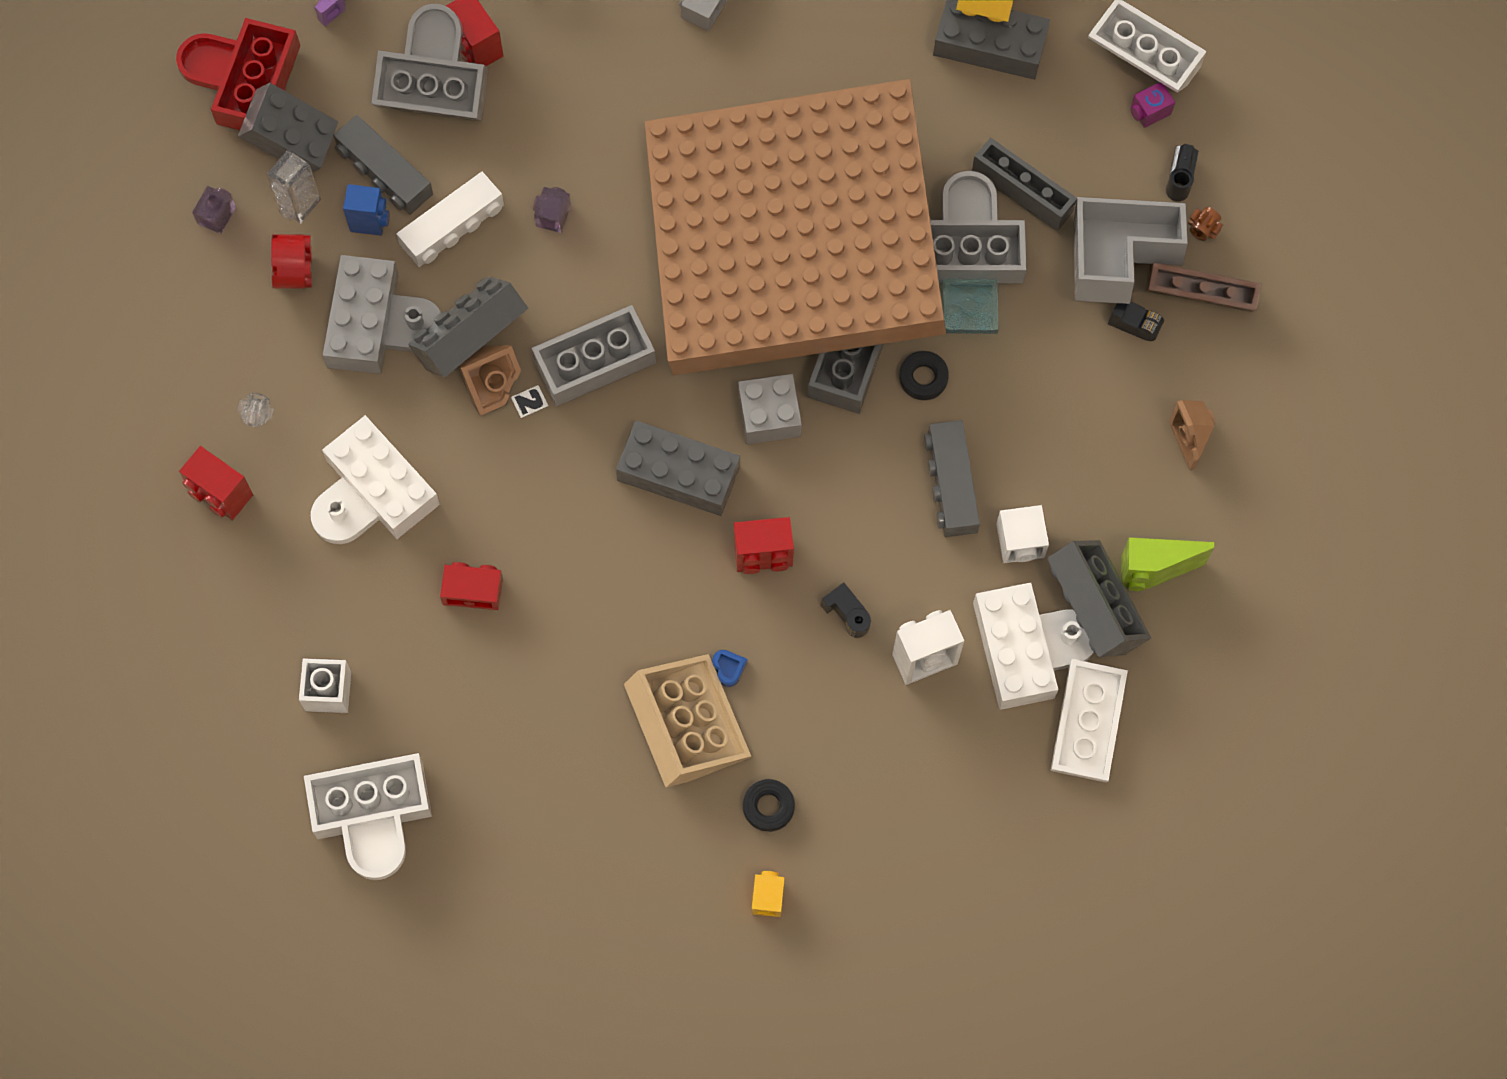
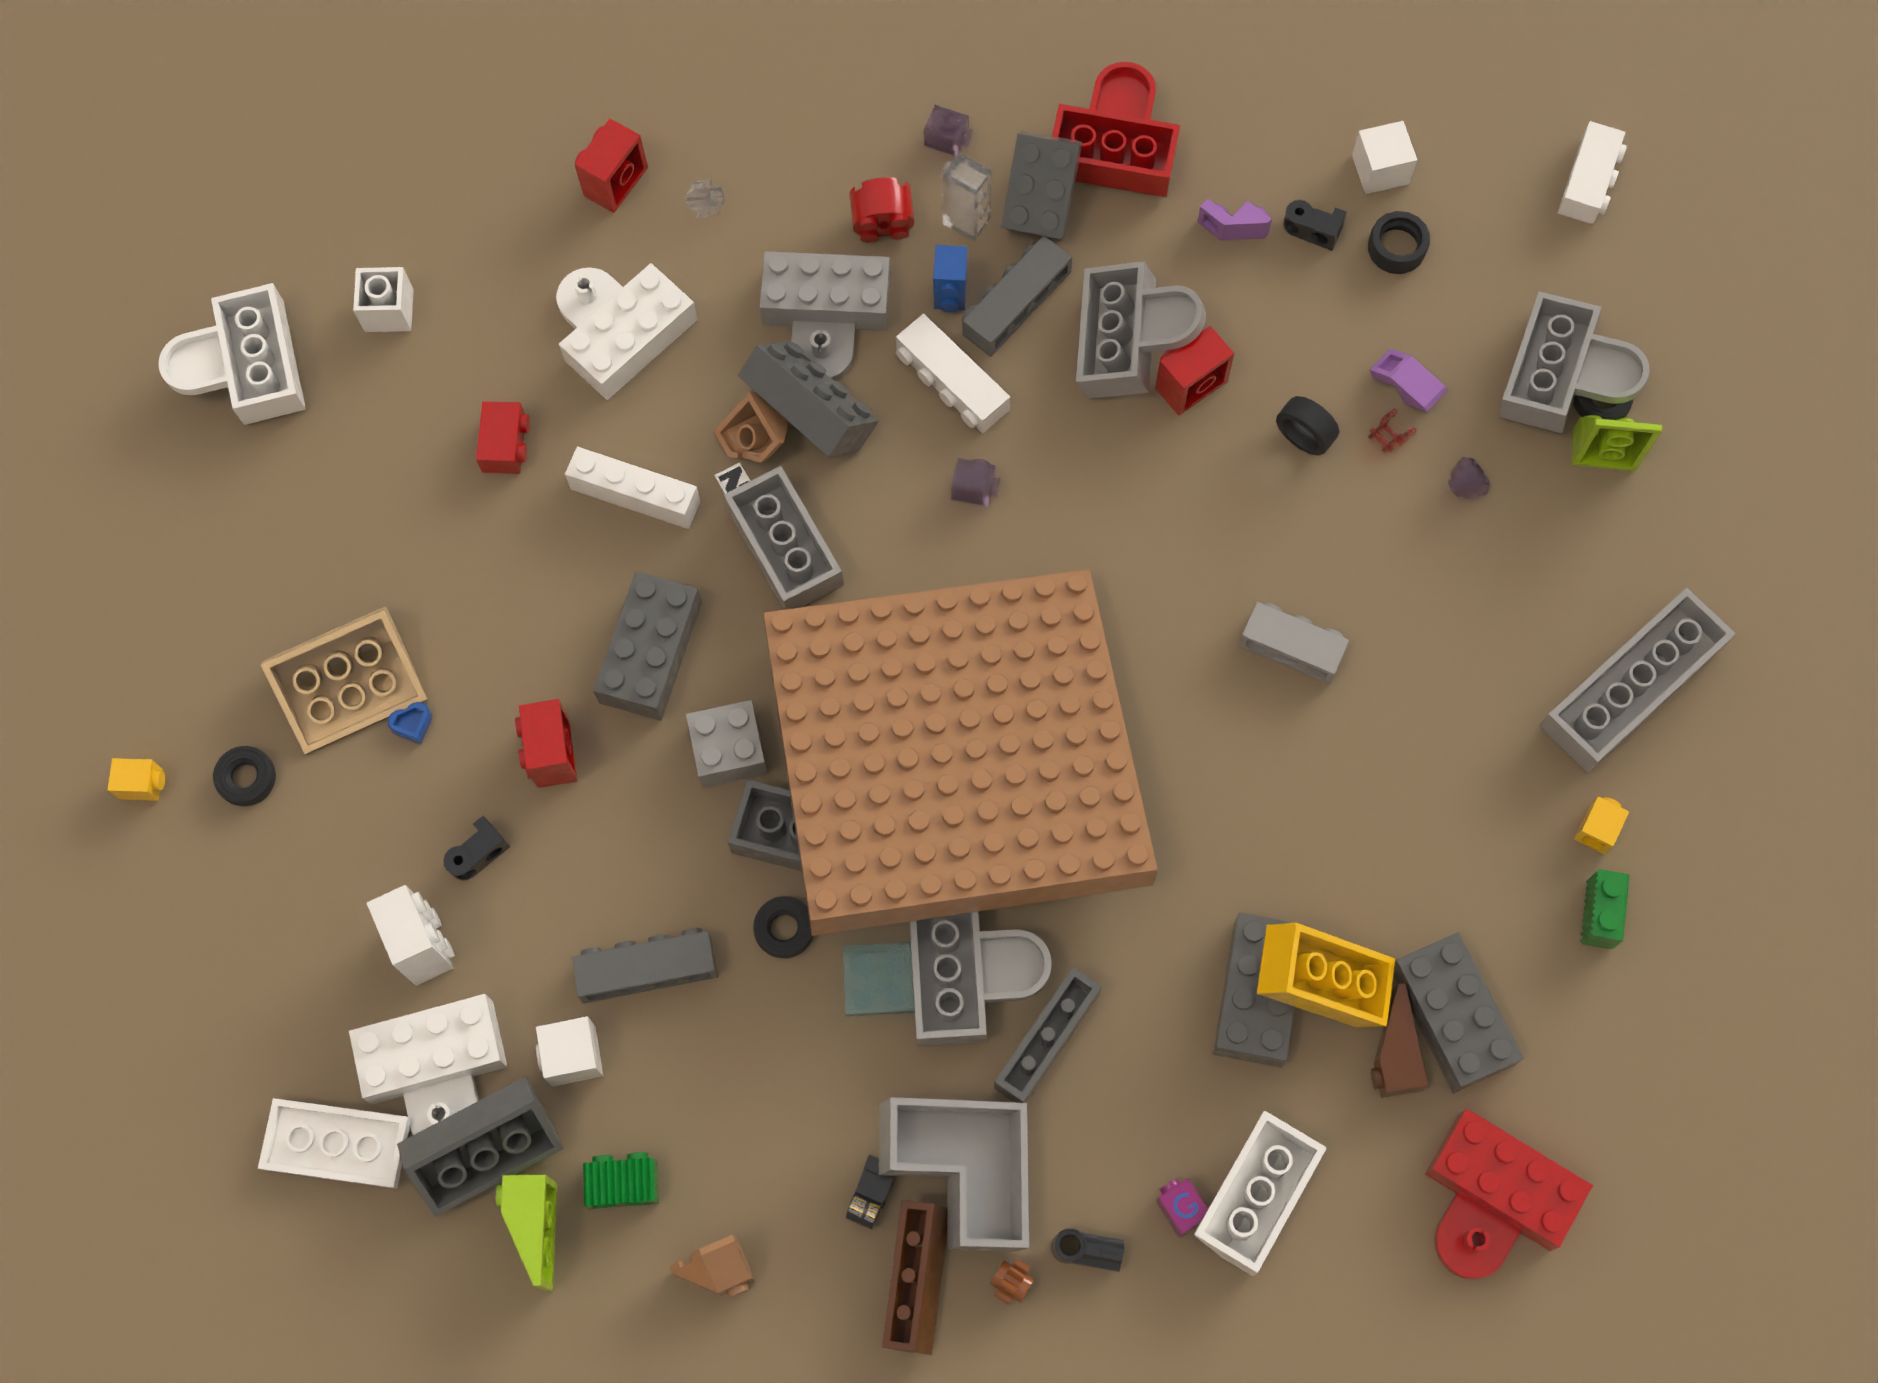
camera: 90 degrees right, 0 degrees up
none -> white brick [565,446,701,529]
none -> green brick [583,1152,659,1209]

